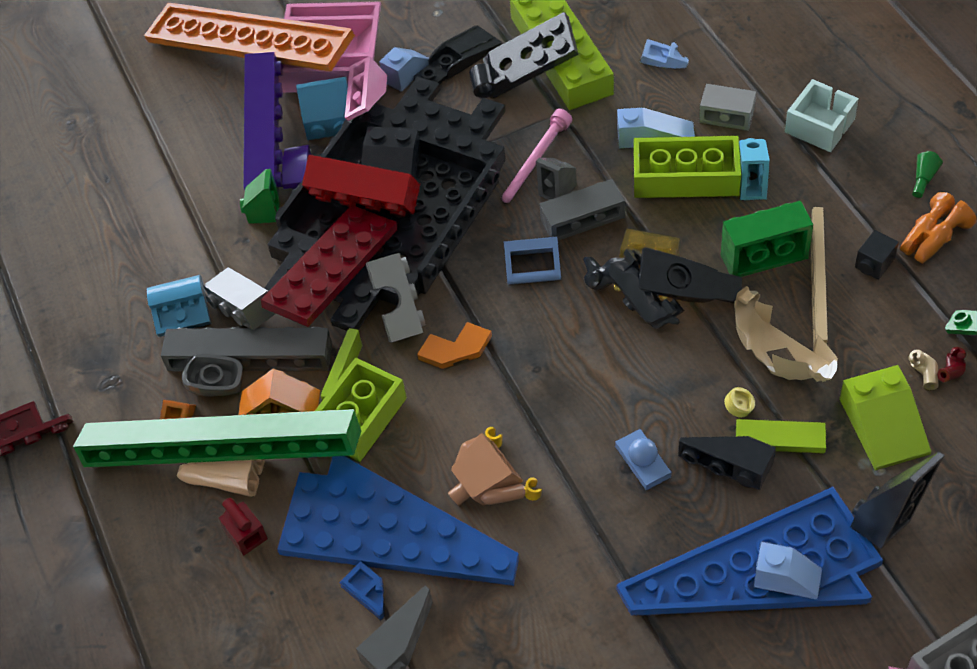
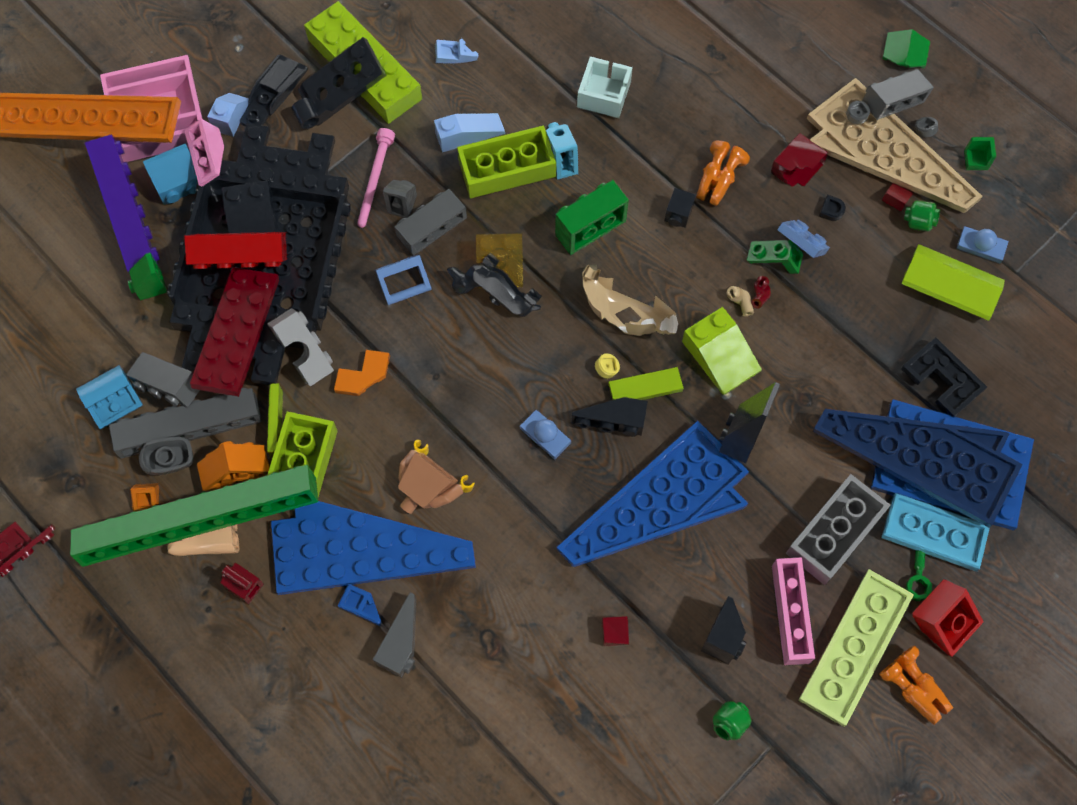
camera: 25 degrees left, 15 degrees up
dark purple slope [282,145,311,189] -> none
black piece [638,247,742,304] -> none
light grey brick [699,84,756,131] -> none
light blue slope [754,542,822,599] -> none
tan tile [810,207,828,352] -> none
green cone [912,151,943,198] -> none

